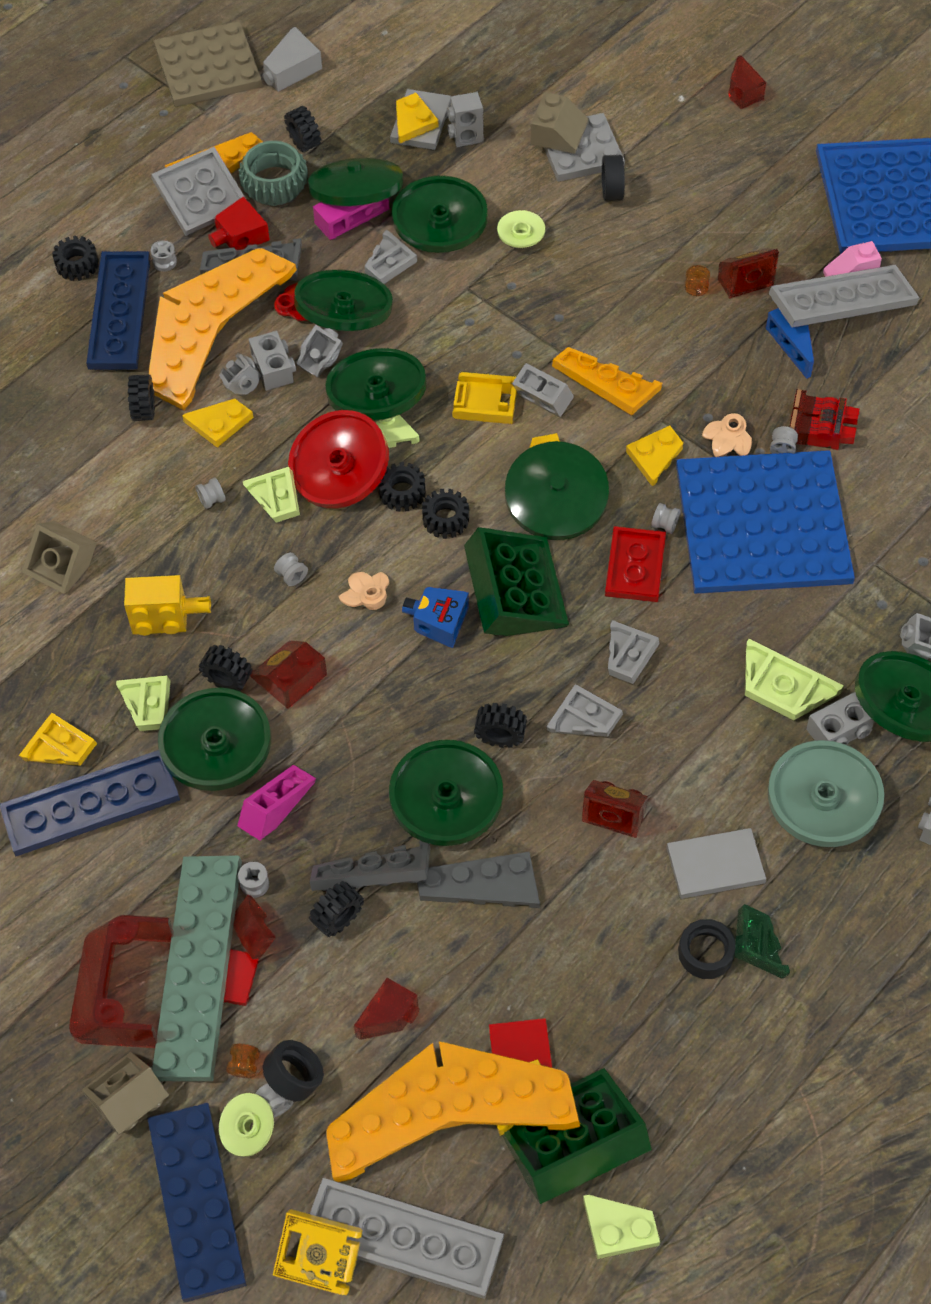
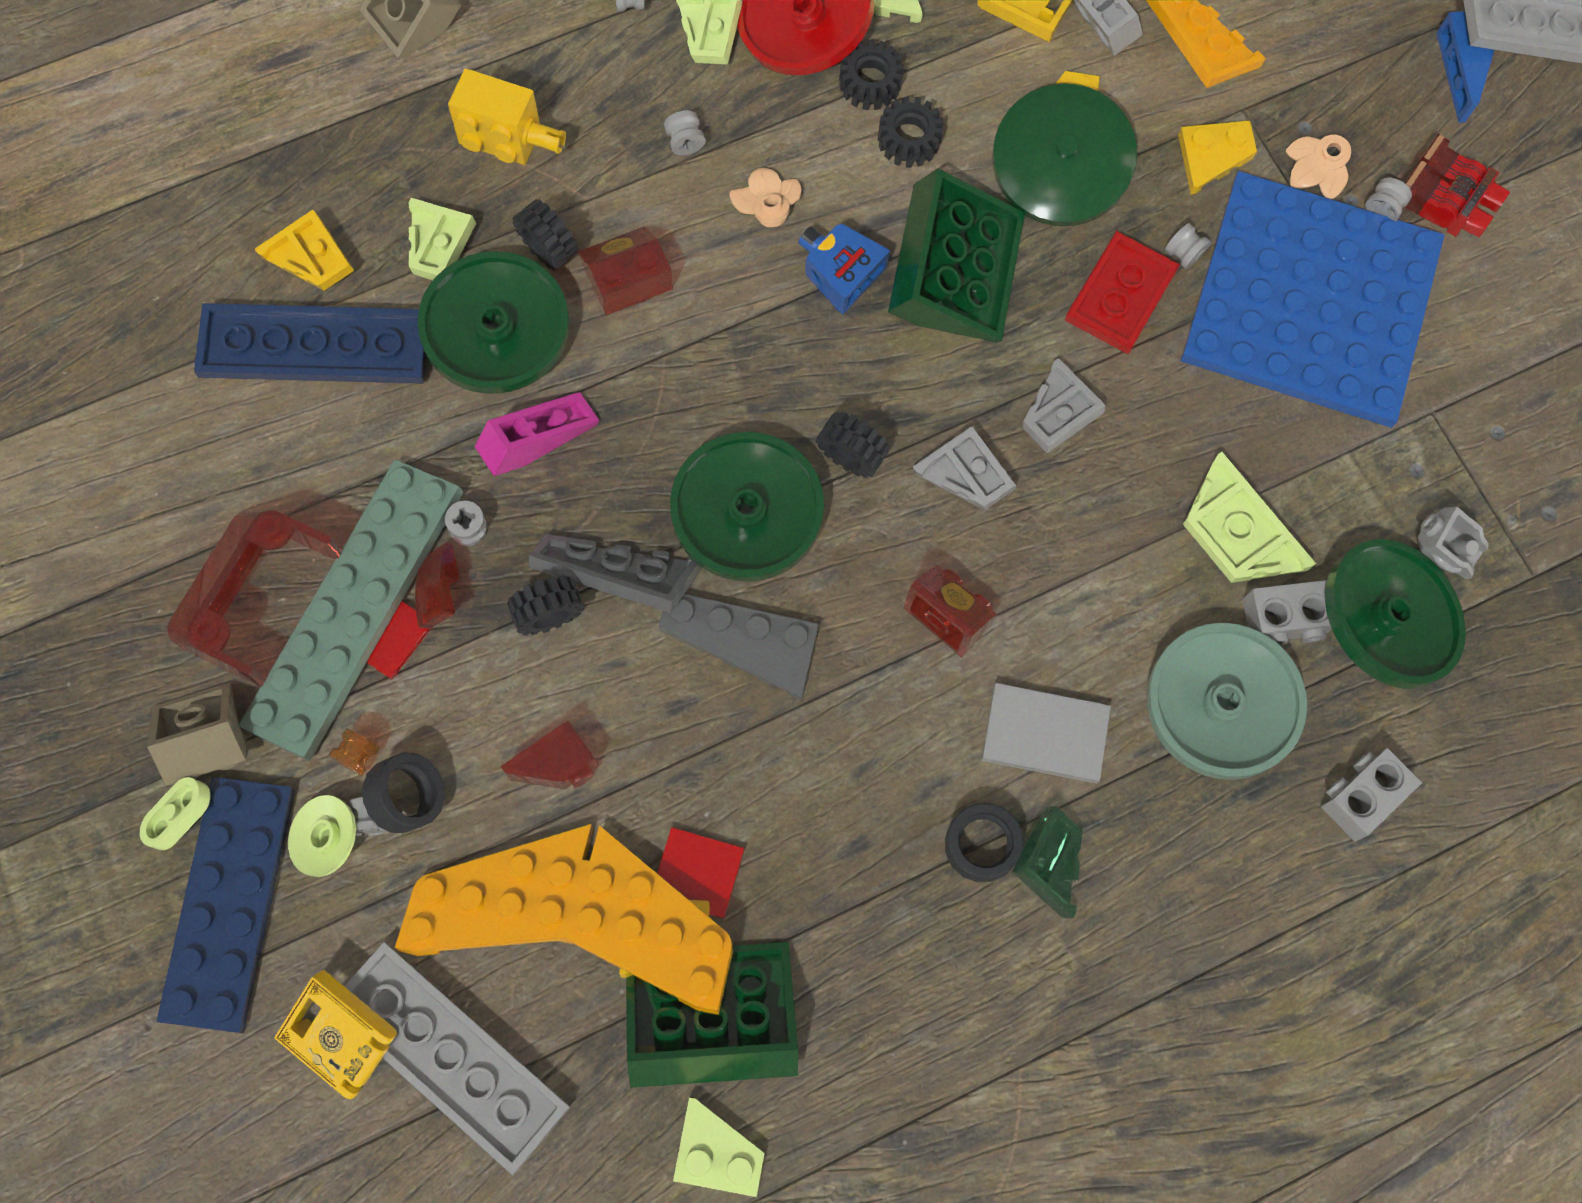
camera: 15 degrees right, 15 degrees up
none -> yellowish green plate [140,777,210,850]

